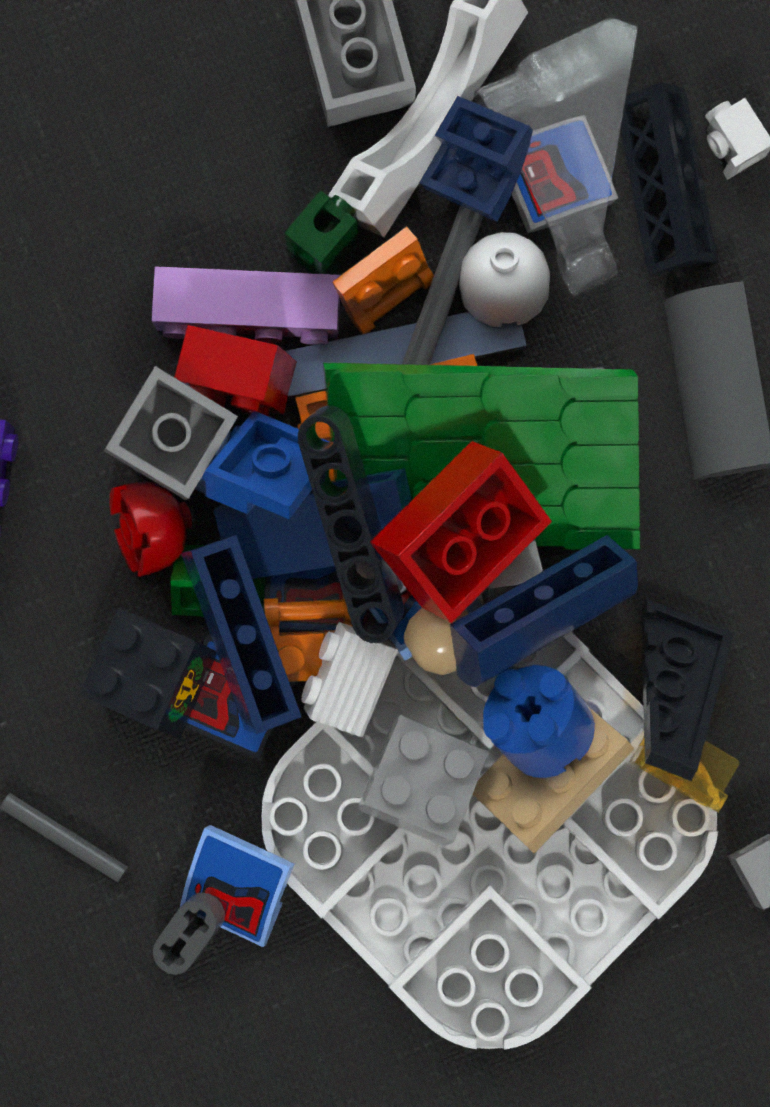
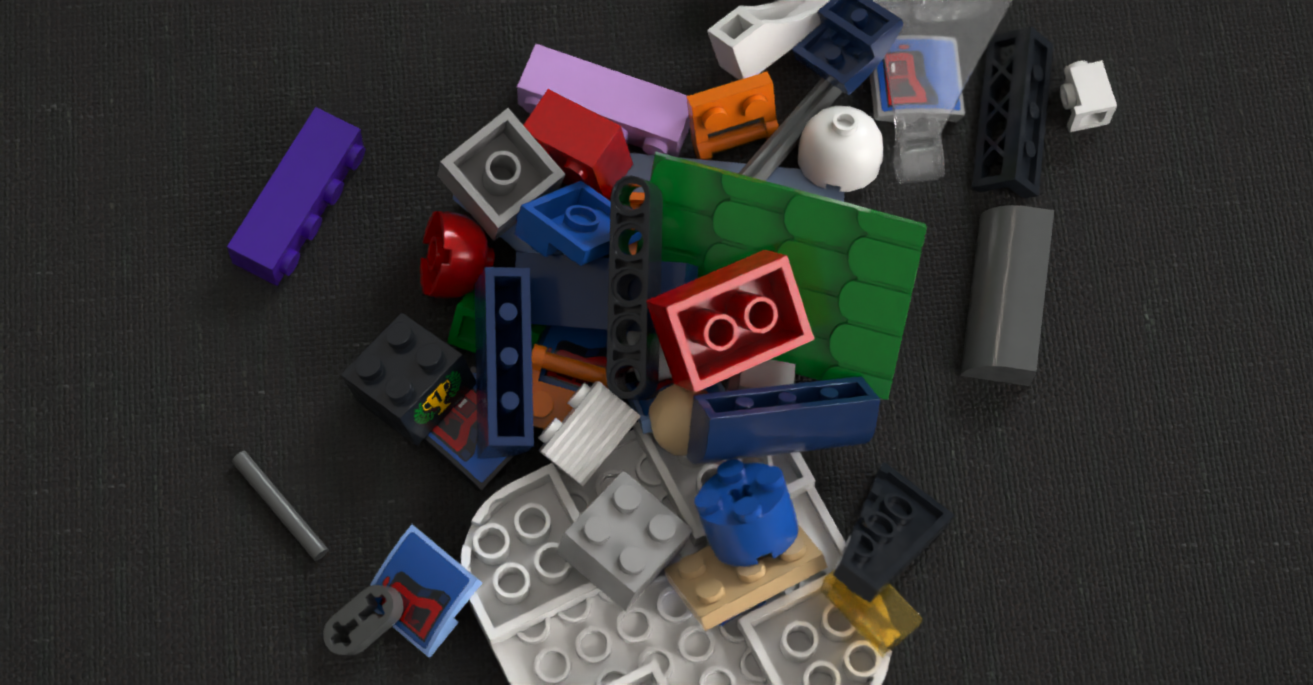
camera: 15 degrees right, 15 degrees down
dark green brick [284,190,358,275] -> none

